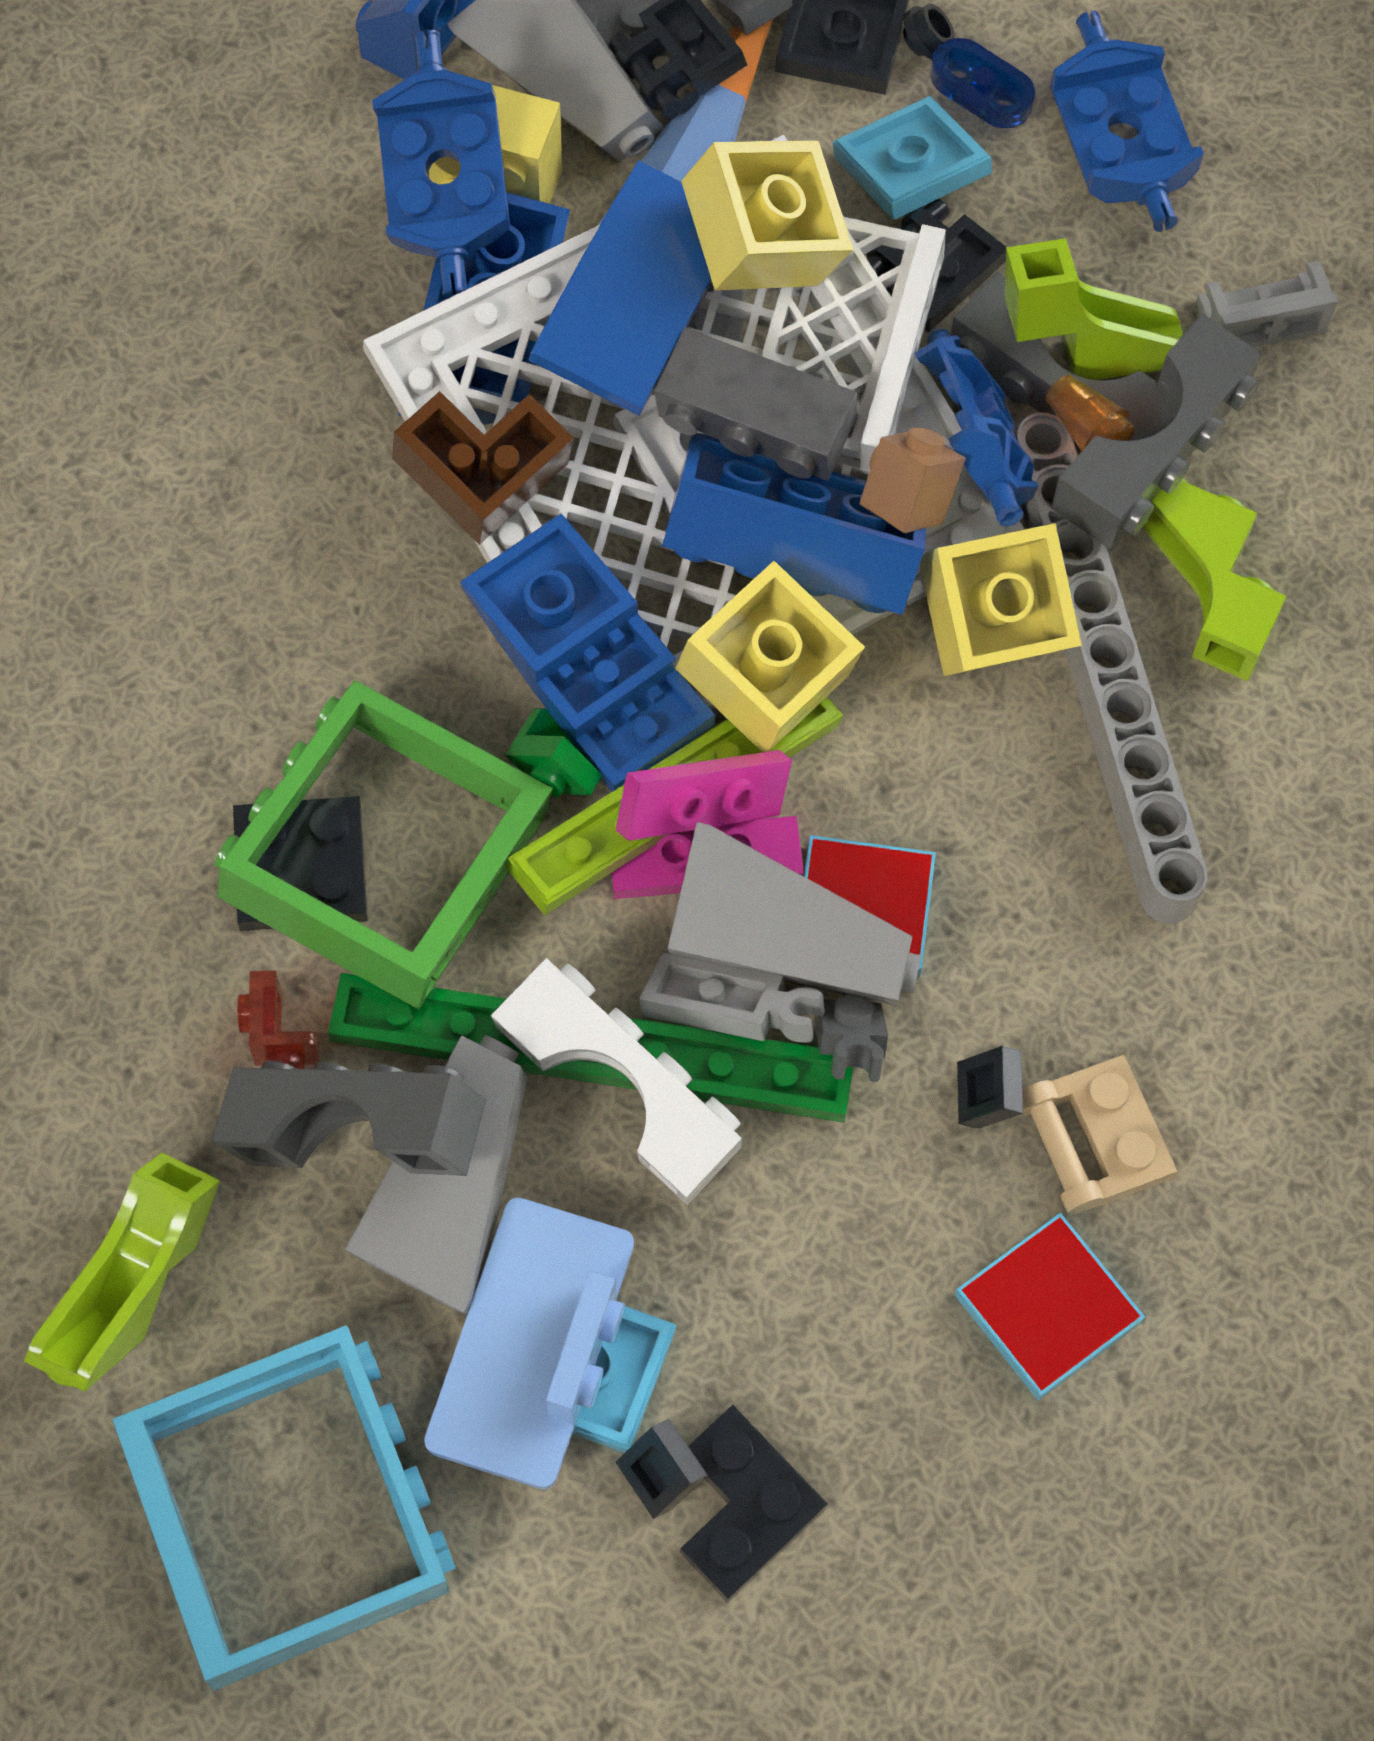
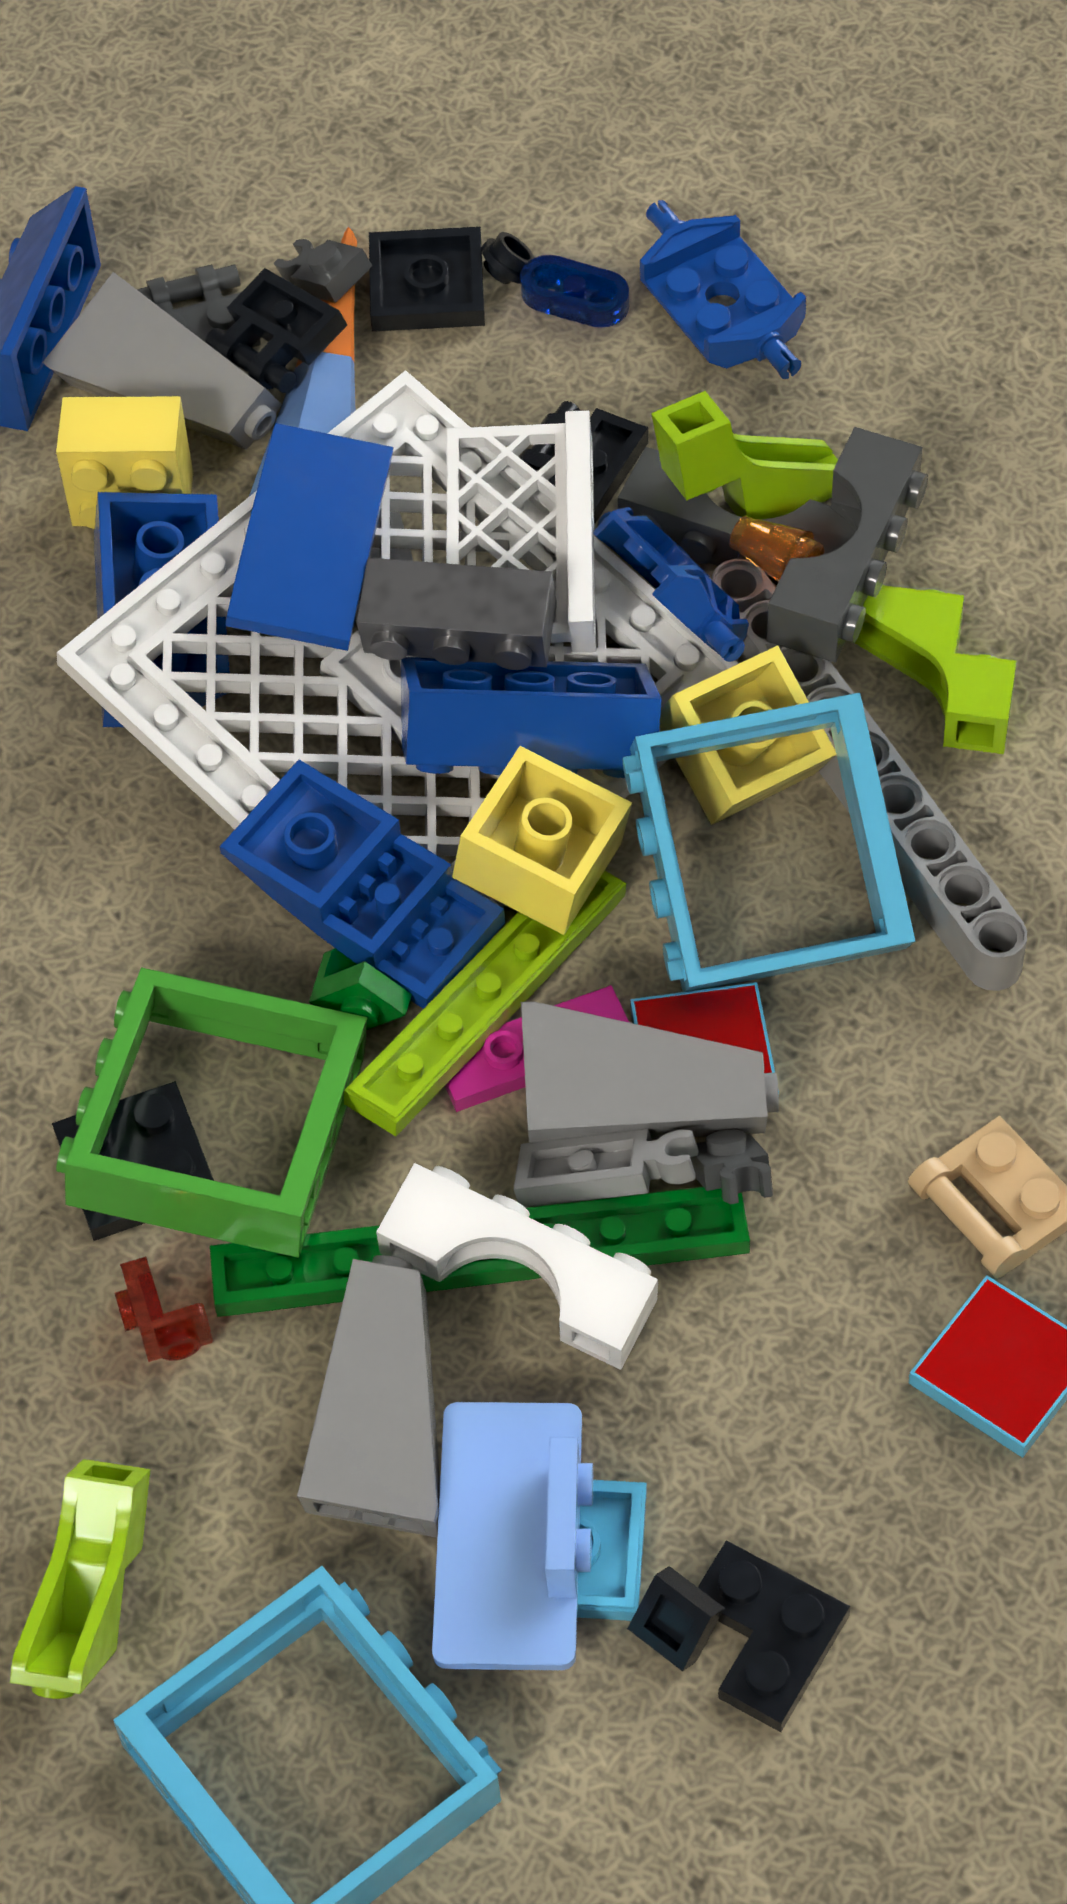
camera: 10 degrees left, 10 degrees down
dark grey arch [212,1061,486,1176] -> none
blue plate [372,30,510,298] -> none
reddish brown brick [392,391,574,545] -> none
dark pink plate [615,750,792,841] -> none
light yellow brick [681,140,853,291] -> none
medium azure tile [832,96,992,220] -> none
medium nougat brick [859,427,966,533] -> none
black plate [957,1045,1023,1128] -> none
light grey hinge [1196,261,1338,347] -> none
none -> medium azure window [623,692,915,992]

